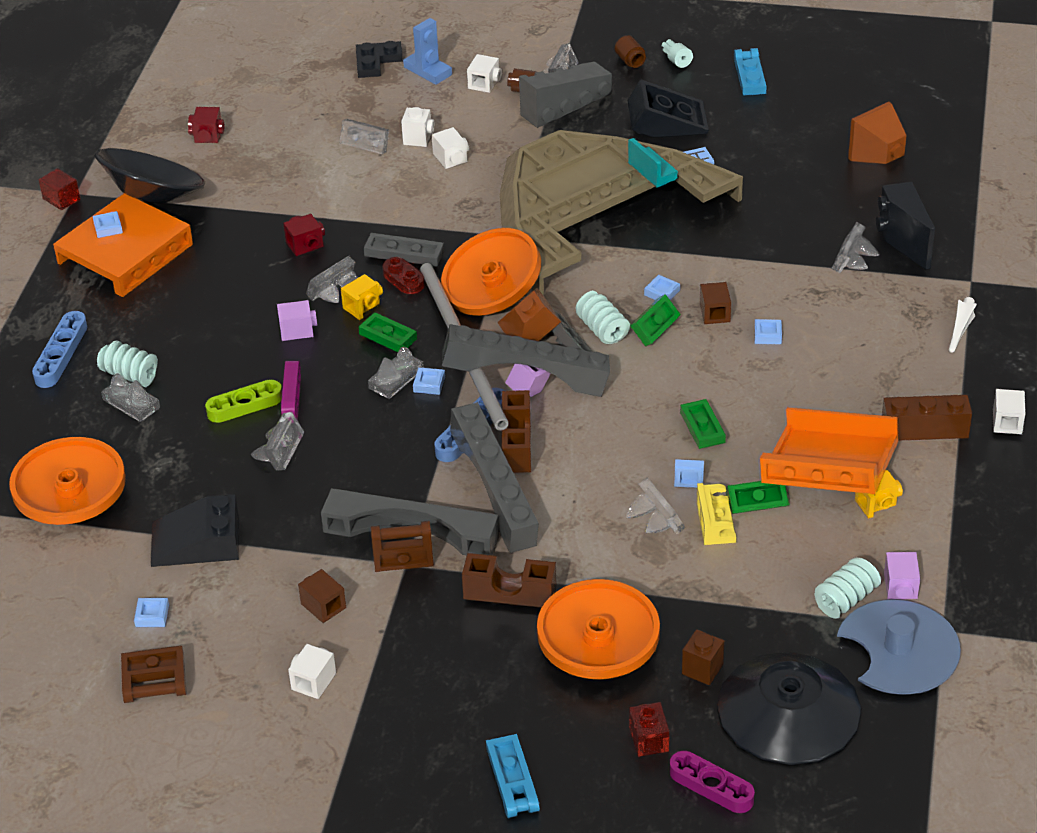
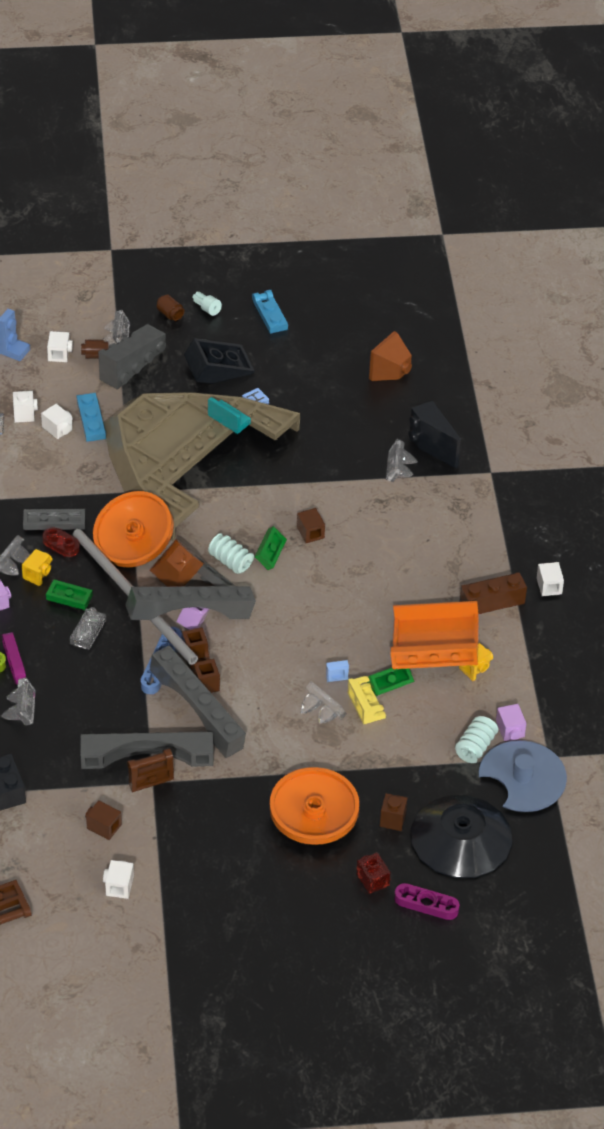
camera: 20 degrees left, 5 degrees up
light blue tile [413,367,445,395] -> none
reddish brown arch [462,553,557,607] -> none
dark azure plate [486,734,539,818] -> none
light blue tile [644,275,680,300] -> none
green plate [680,399,726,449] -> none
light blue tile [754,319,782,344] -> none
white piece [949,297,977,353] -> none
none -> dark azure plate [76,393,106,442]

